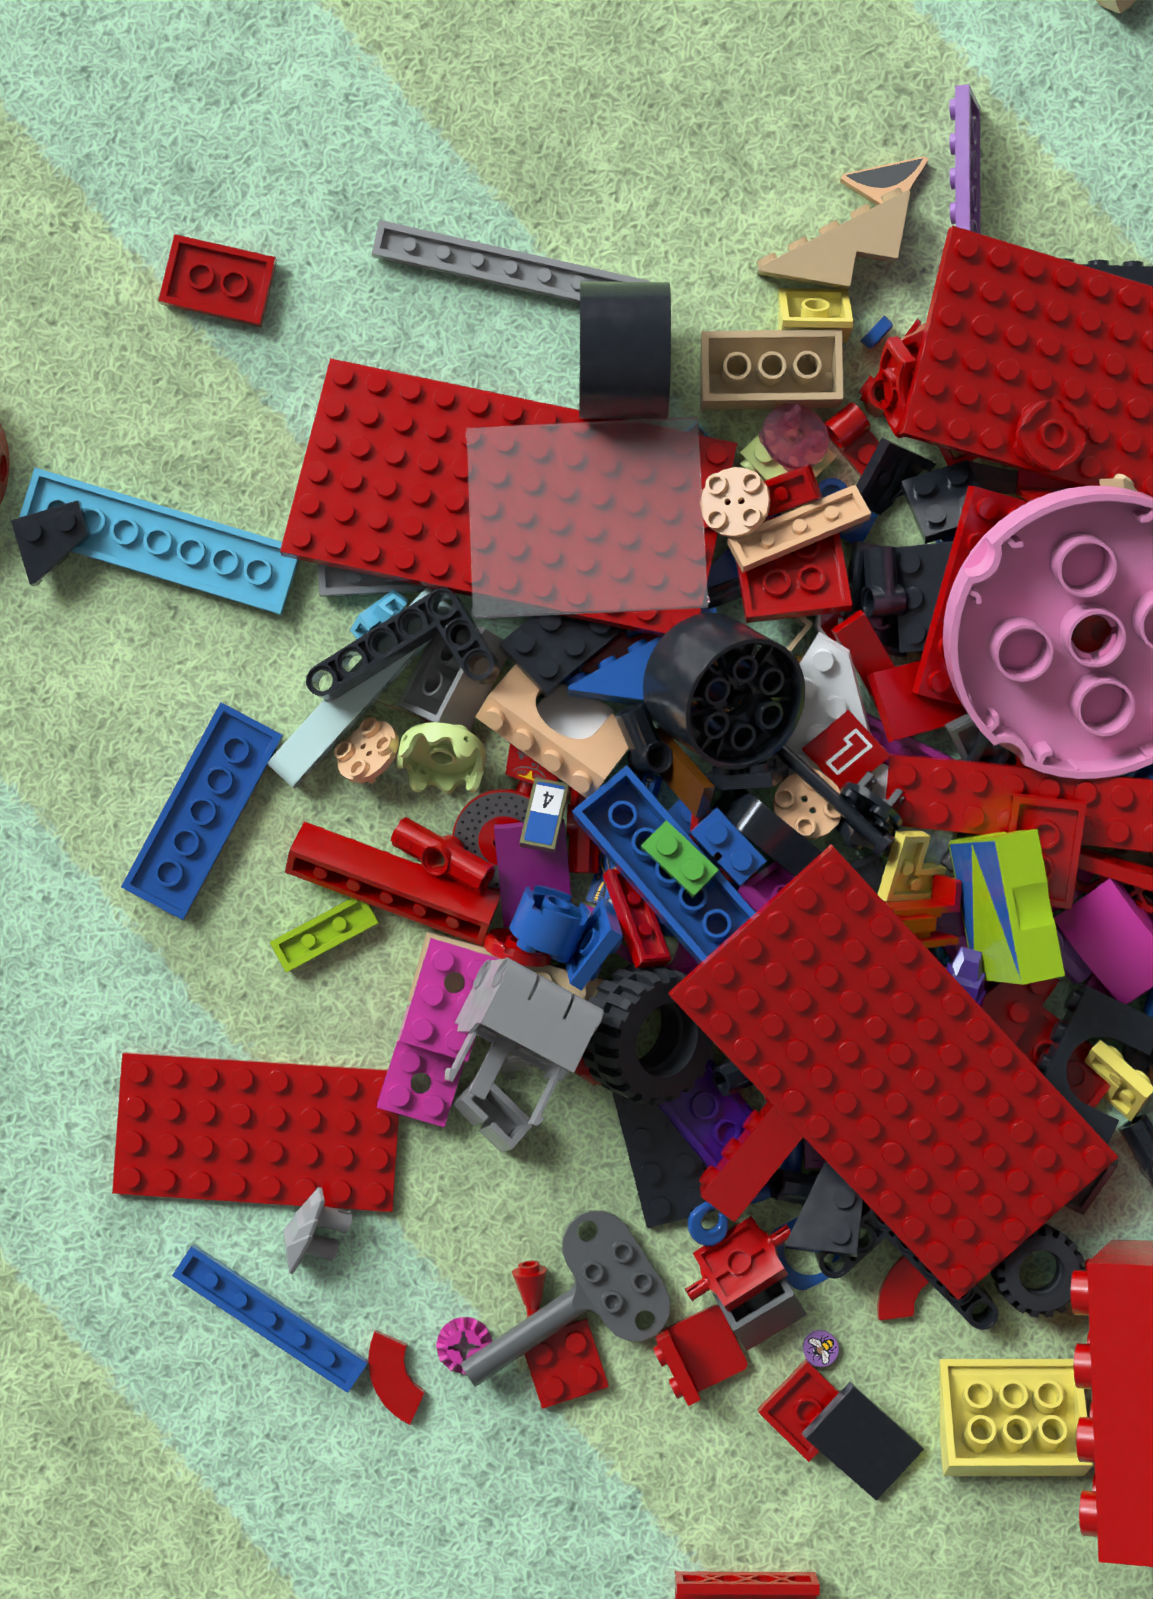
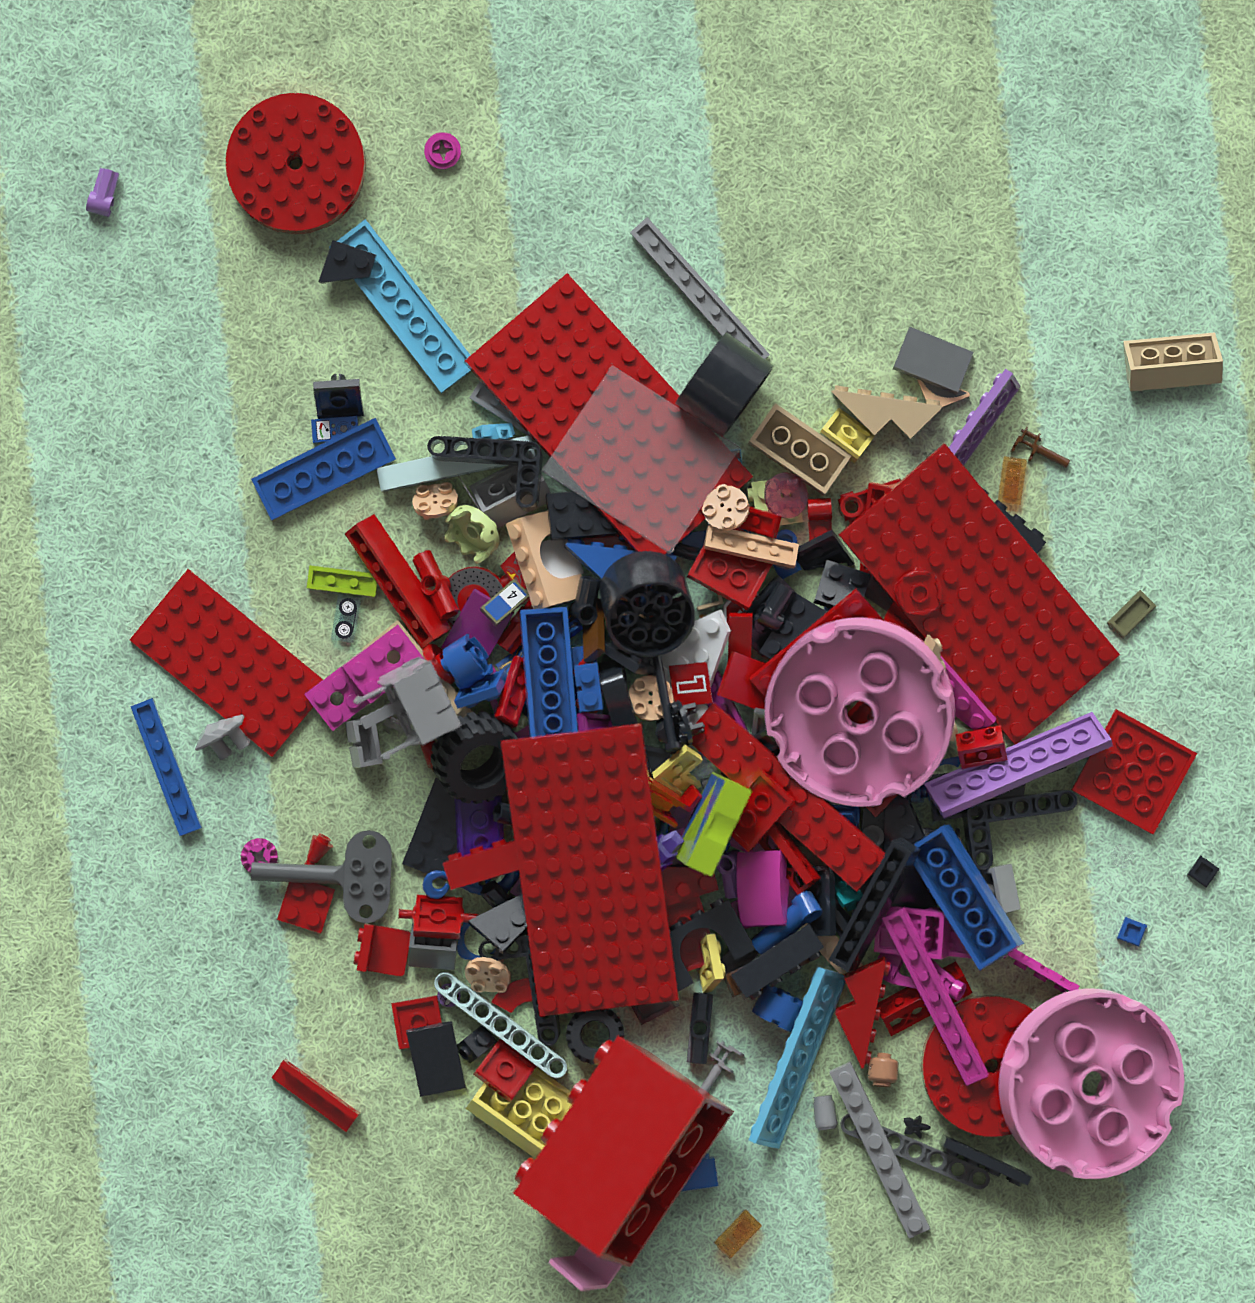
camera: 35 degrees right, 0 degrees up
red plate [158,234,277,327] -> none
red tile [368,1330,425,1425] -> none
bright green plate [641,820,719,898] -> none
blue tile [860,315,893,349] -> none
red tile [879,336,916,438] -> none
none -> tile [311,416,358,443]
none -> black tile [313,374,364,419]
none -> tile [331,594,362,643]
none -> dark pink gear [424,132,461,169]
none -> light aqua beam [435,972,567,1078]
none -> black bracket [457,1025,497,1063]
none -> light nougat plate [465,957,511,993]
none -> red tile [473,1038,537,1102]
none -> dark grey tile [893,326,974,395]
none -> clear orange plate [997,456,1027,505]
none -> reddish brown piece [1010,426,1070,468]

